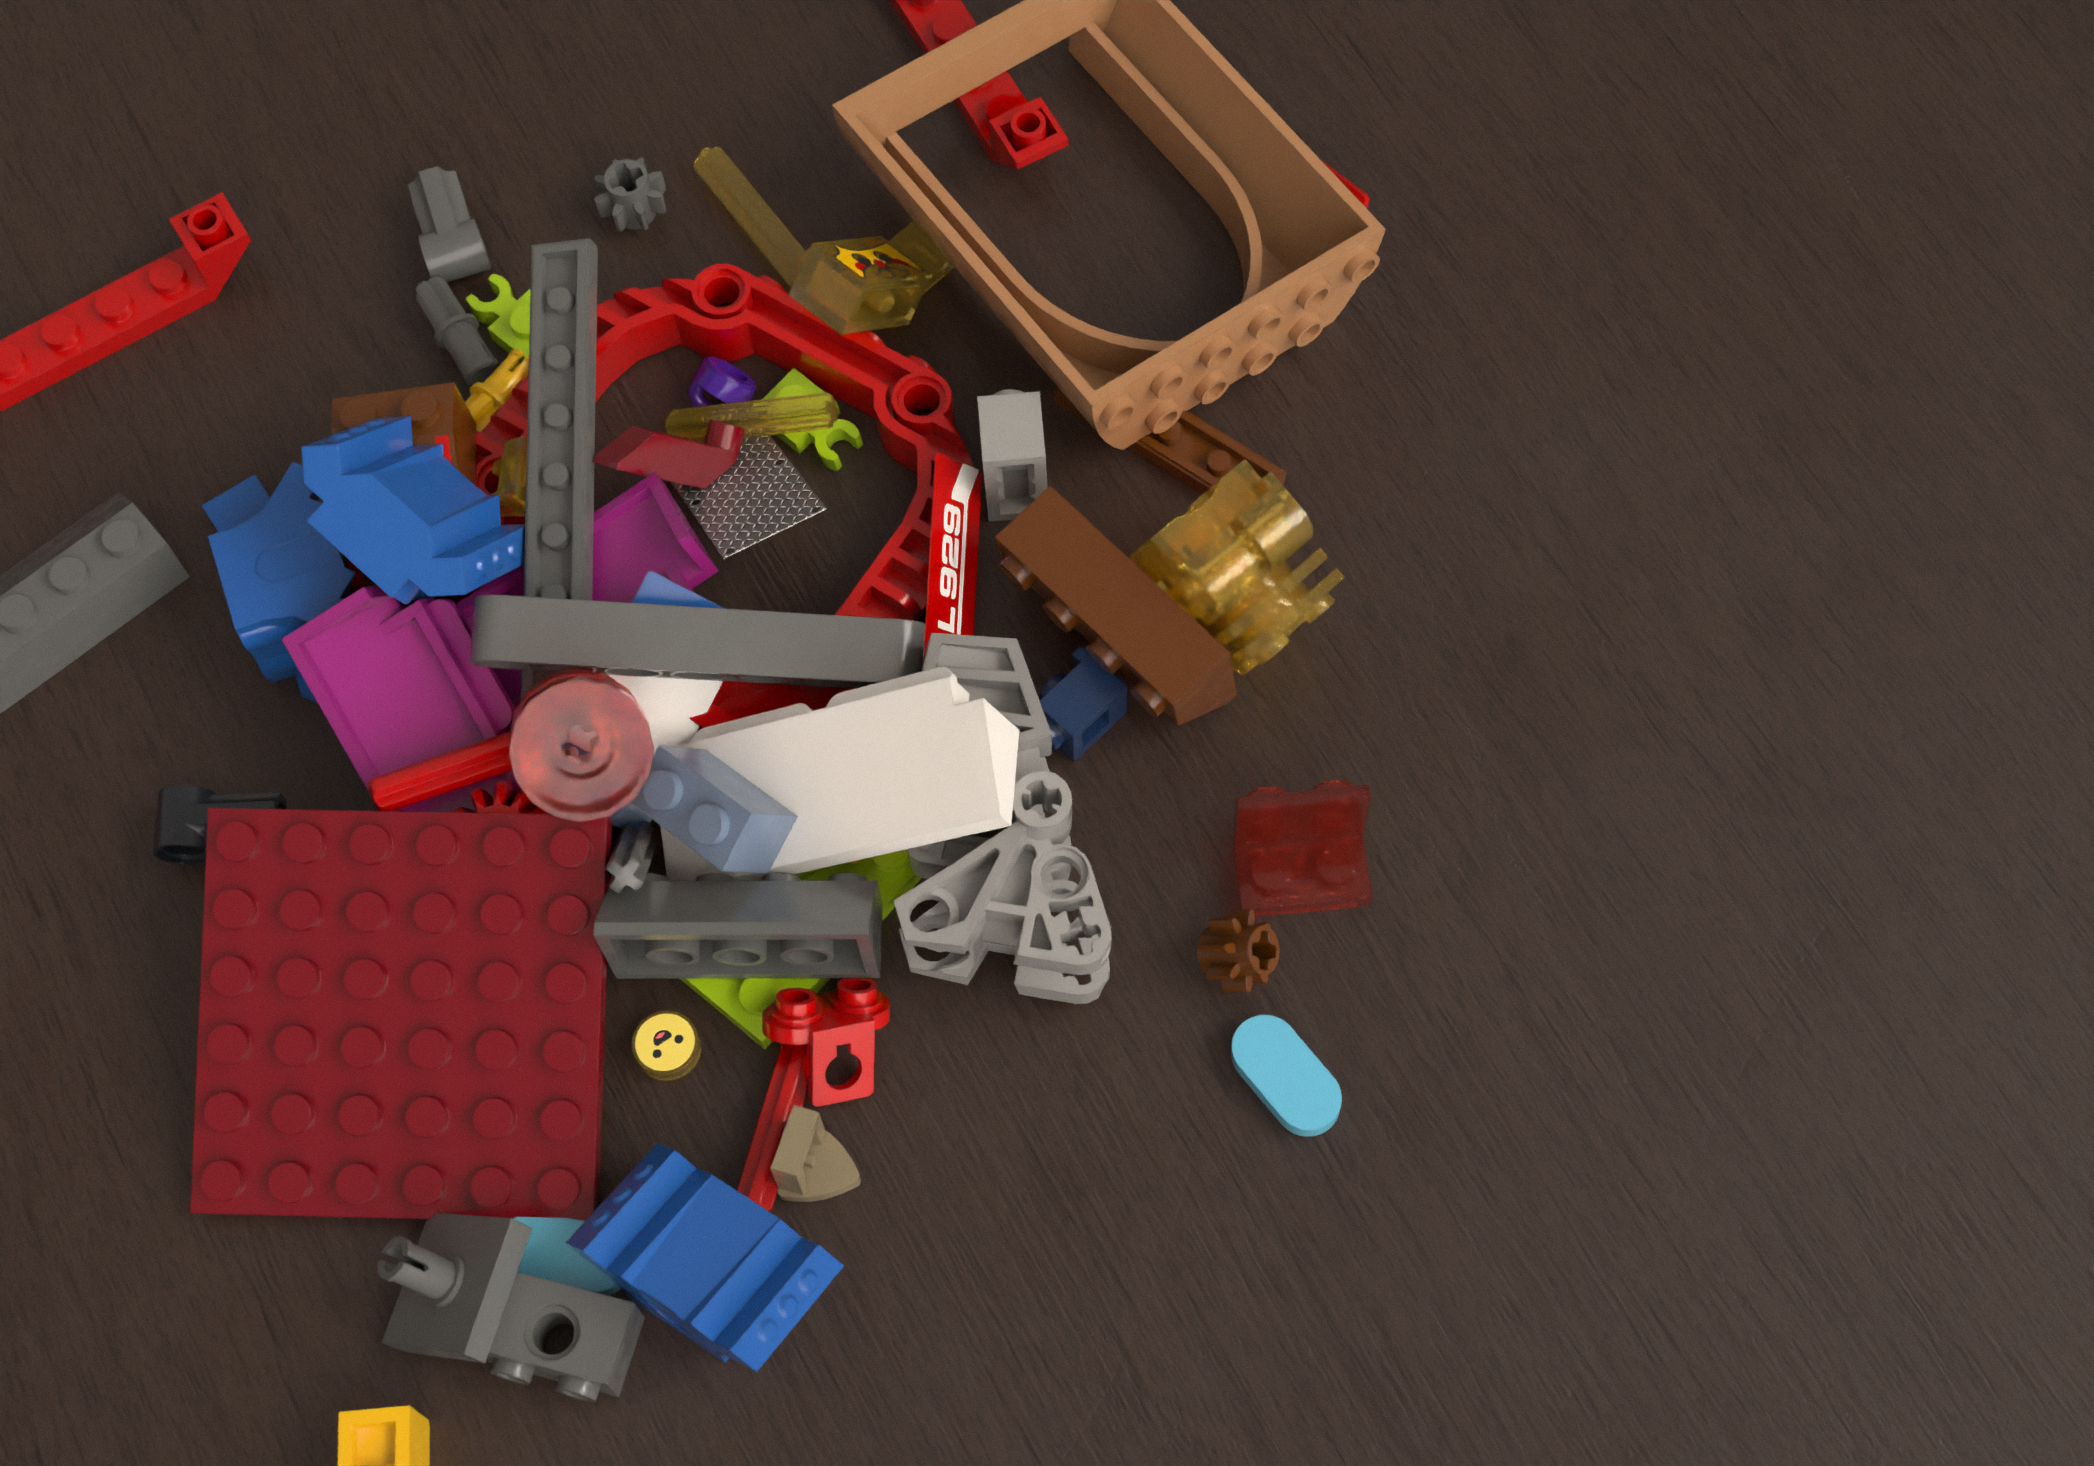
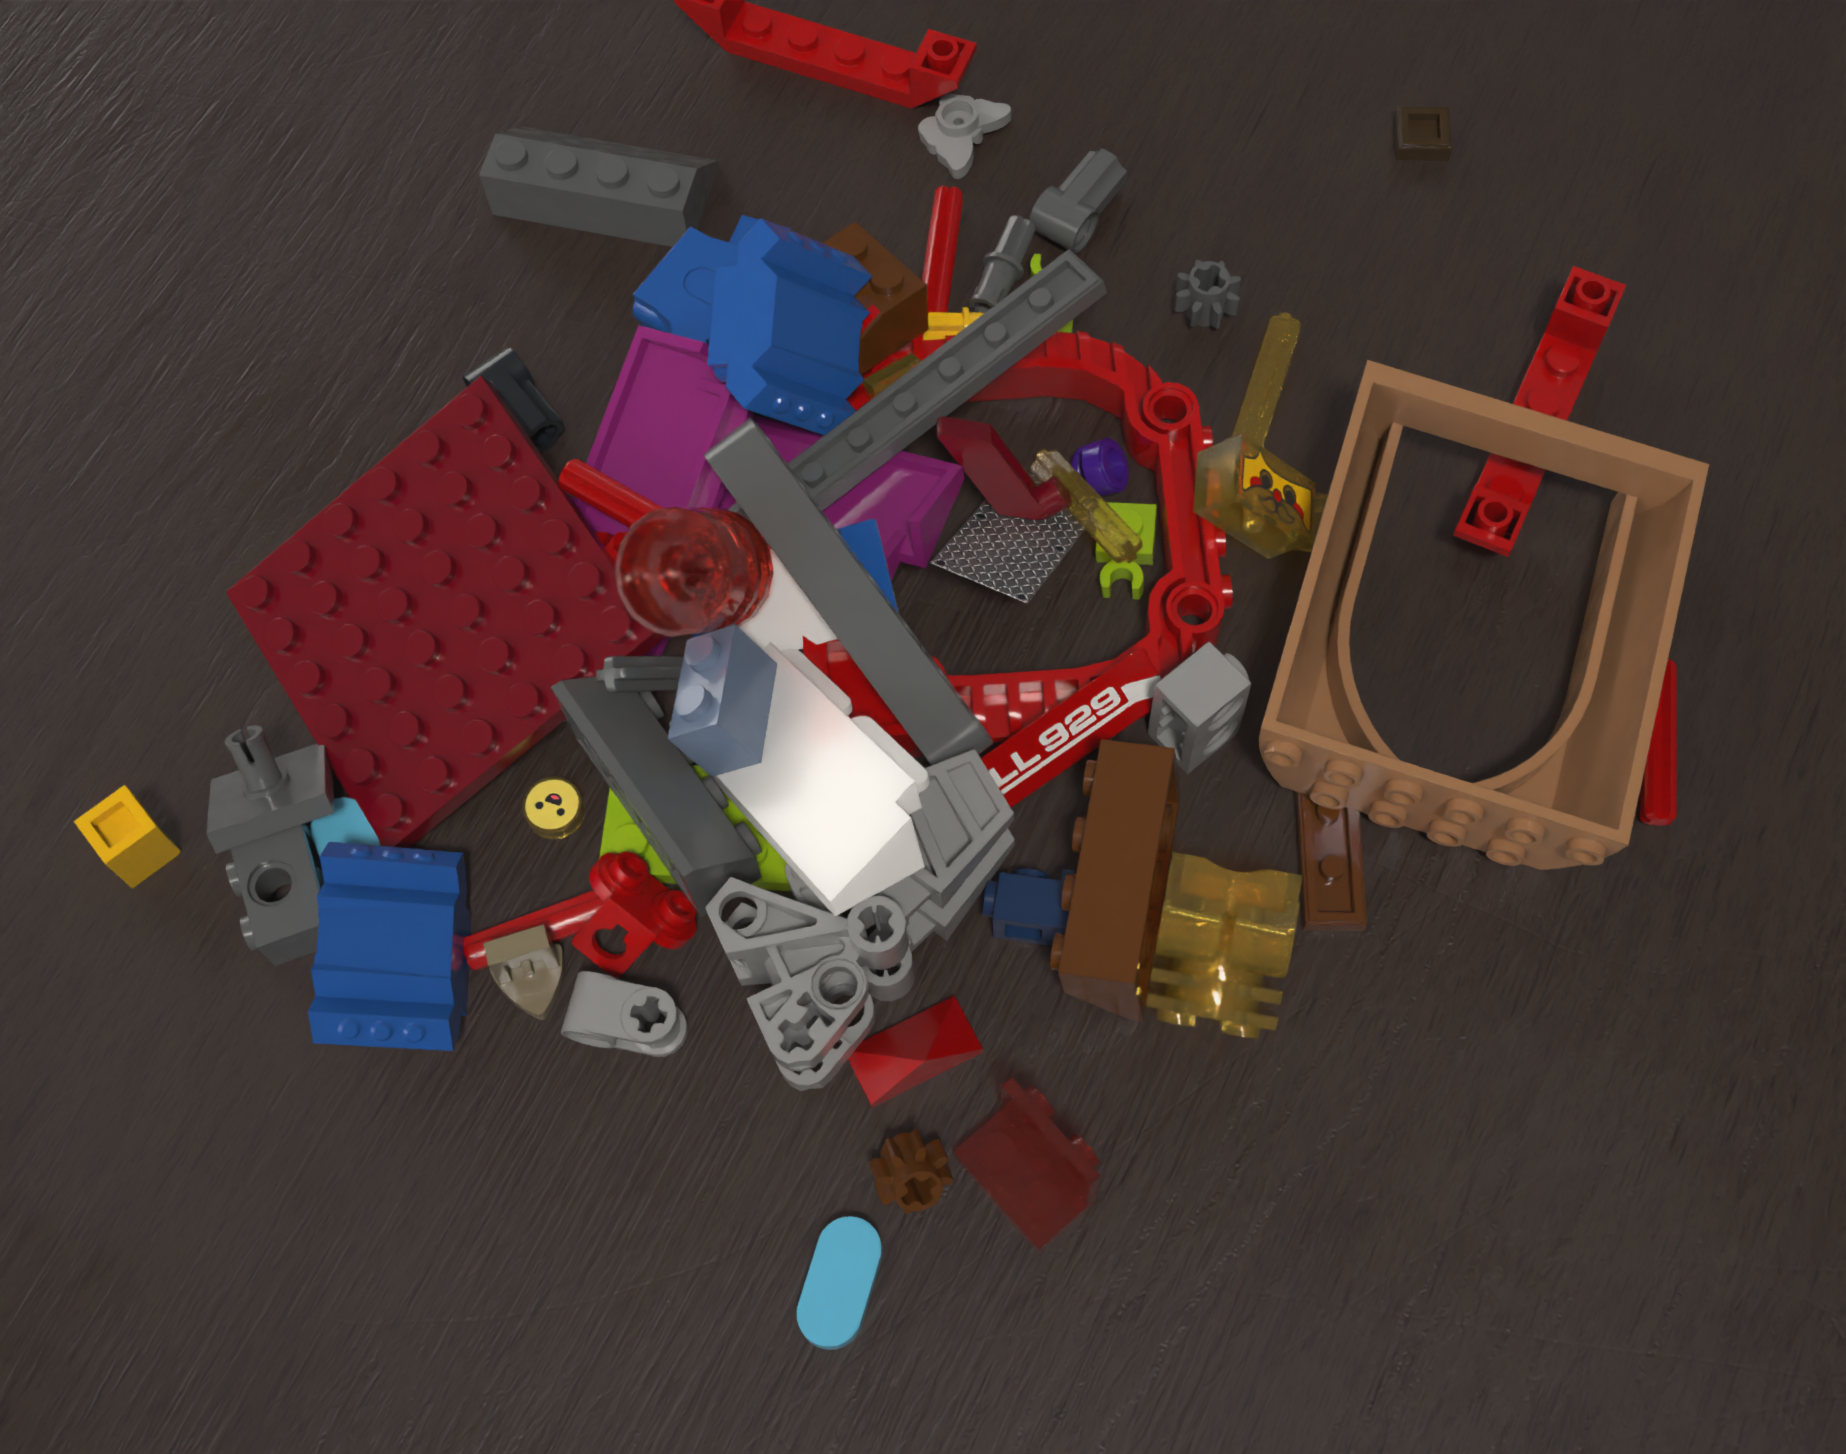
camera: 55 degrees right, 0 degrees up
none -> light grey piece [561,971,688,1057]
none -> red slope [848,996,983,1108]
none -> light grey animal [918,94,1012,179]
none -> red axle [922,185,963,313]

